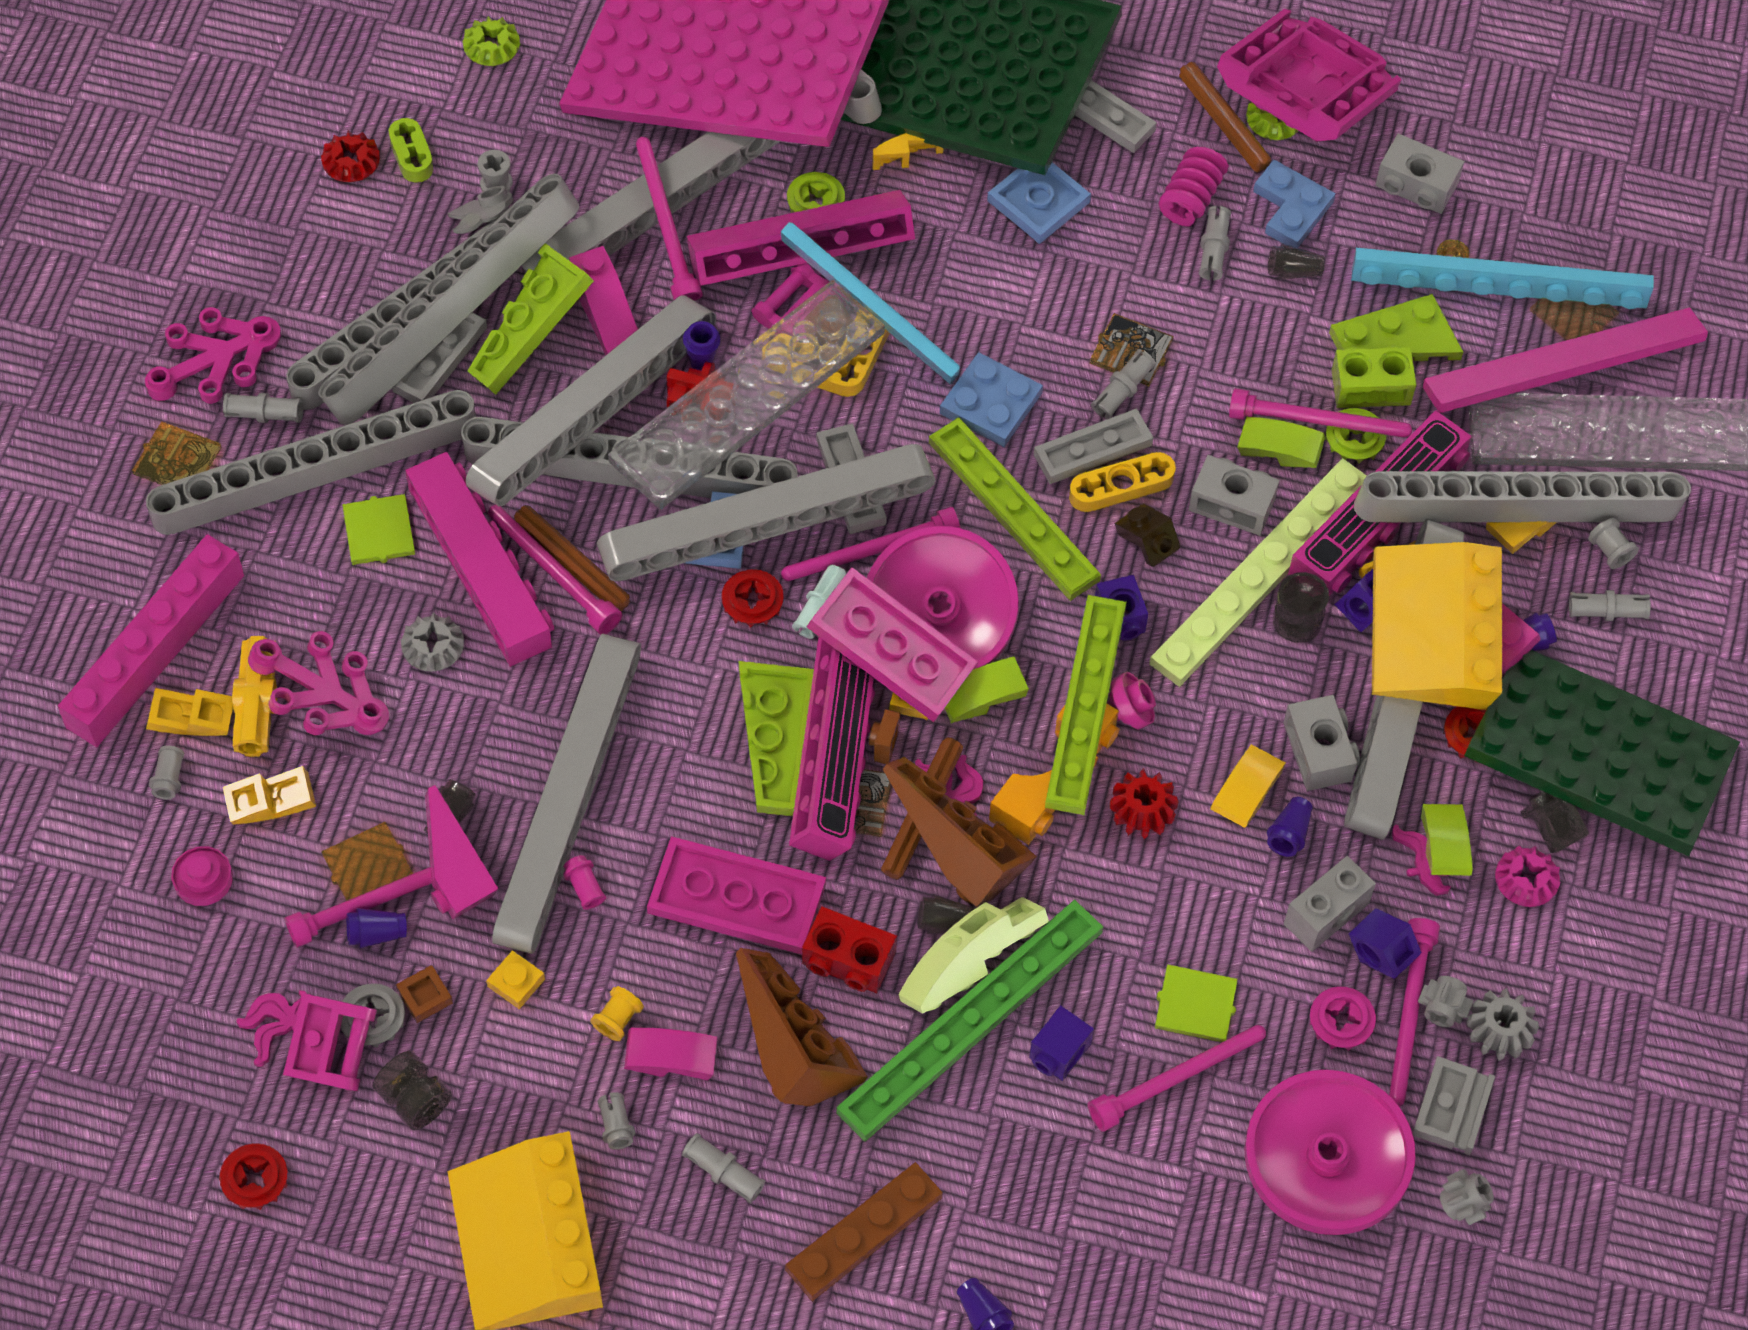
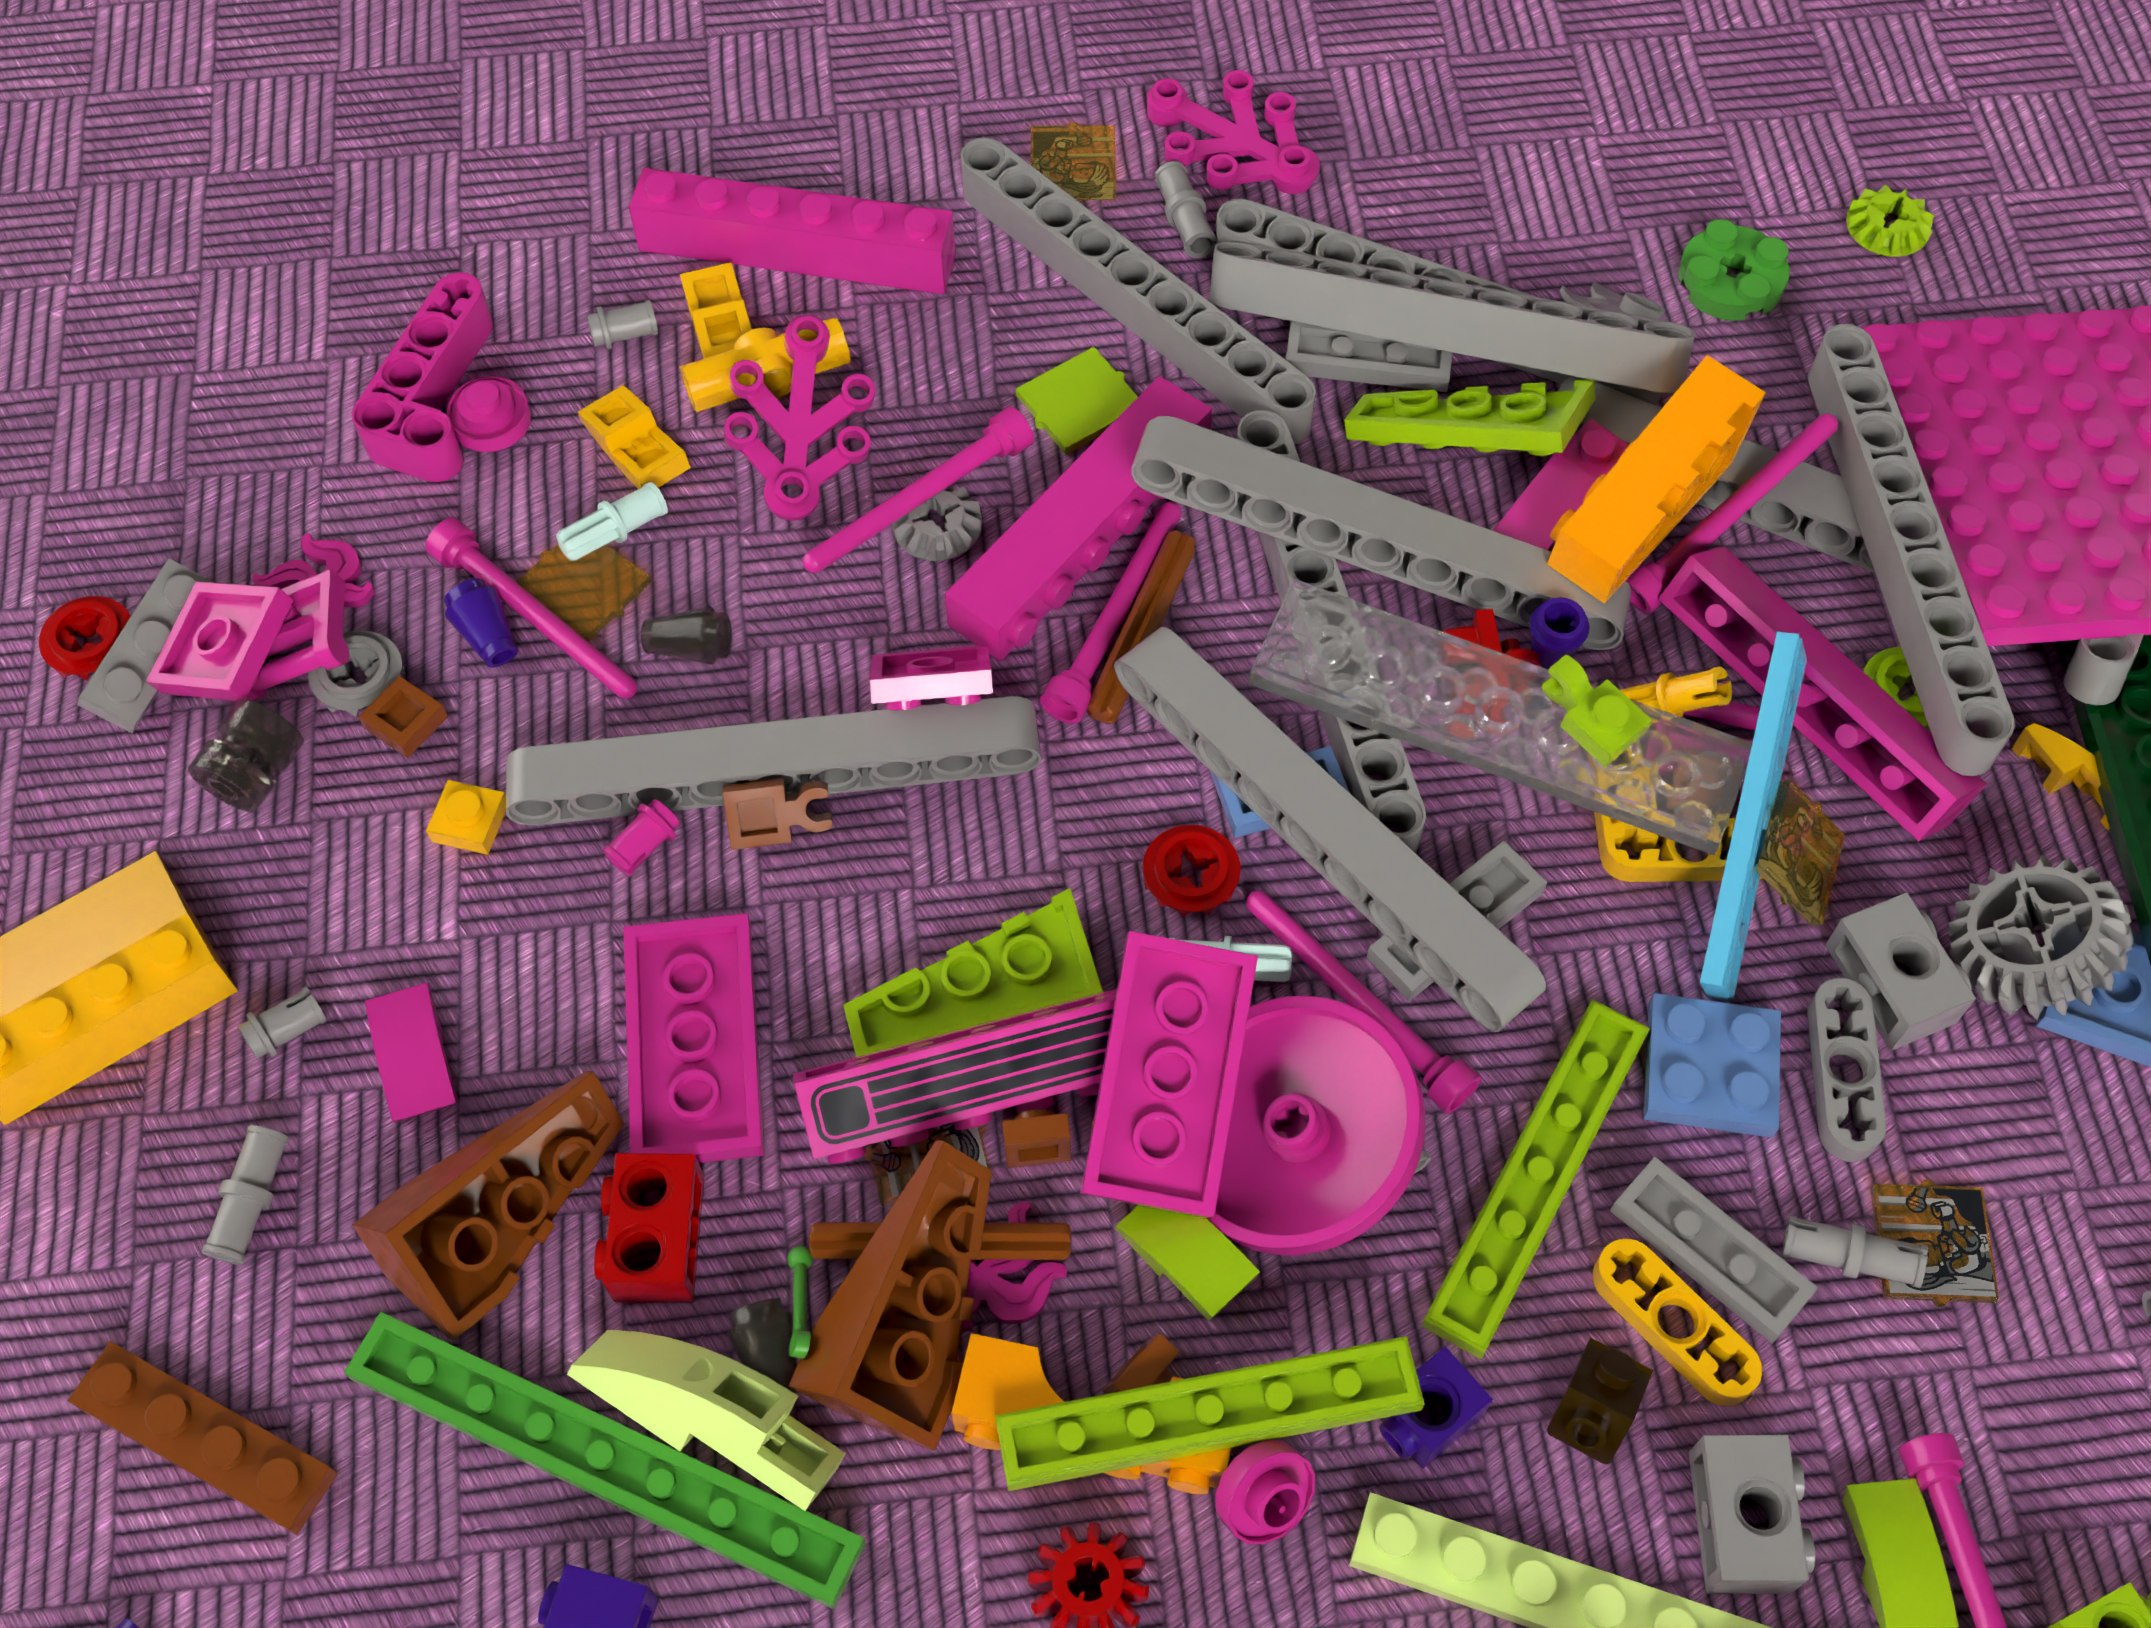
camera: 70 degrees right, 0 degrees up
red gear [321,130,380,182] -> none
lime beam [389,118,434,183] -> none
dark pink slope [425,785,498,919] -> none
light grey bush [477,150,513,192] -> none
yellow bush [590,986,644,1041] -> none
none -> light grey plate [77,558,214,734]
none -> dark pink plate [146,582,294,702]
none -> dark pink beam [351,272,493,482]
none -> light aqua axle [556,482,668,561]
none -> dark orange plate [722,778,833,850]
none -> bright green hinge [787,1245,813,1359]
none -> dark pink piece [802,406,1034,573]
none -> dark pink plate [869,645,993,710]
none -> dark orange plate [1102,1333,1180,1394]
none -> lime plate [1541,655,1653,767]
none -> light orange wedge [1547,355,1766,604]
none -> yellow axle [1619,666,1732,721]
none -> bright green plate [1678,219,1790,321]
none -> clear yellow piece [1756,780,1845,926]
none -> light grey beam [1807,978,1887,1162]
none -> light grey beam [1808,324,2015,776]
none -> light grey brick [1825,892,1976,1051]
none -> light grey gear [1948,855,2134,1020]

